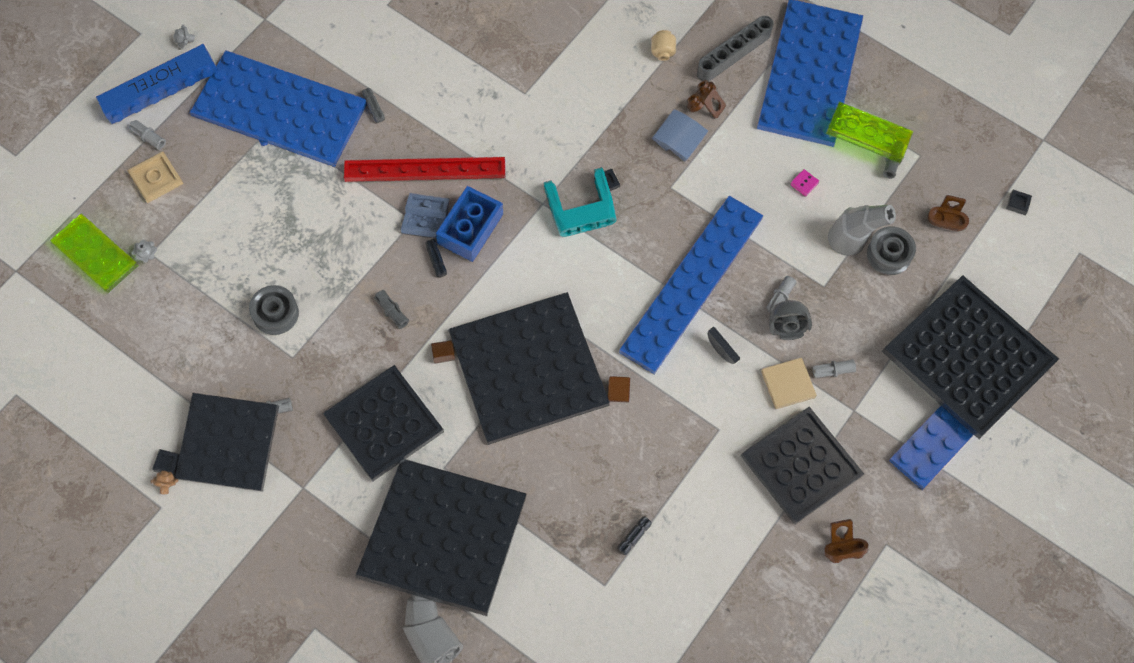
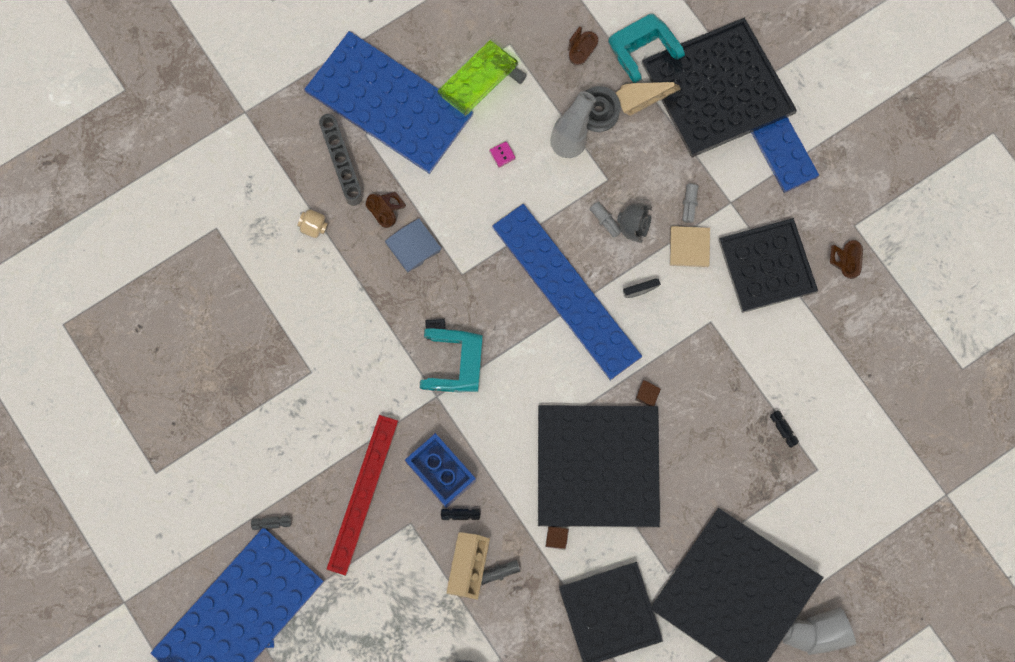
camera: 70 degrees left, 10 degrees up
sand blue slope [401,193,449,238] -> none
none -> tan brick [446,532,490,600]
none -> teal connector [608,14,685,83]
none -> tan slope [615,82,680,116]

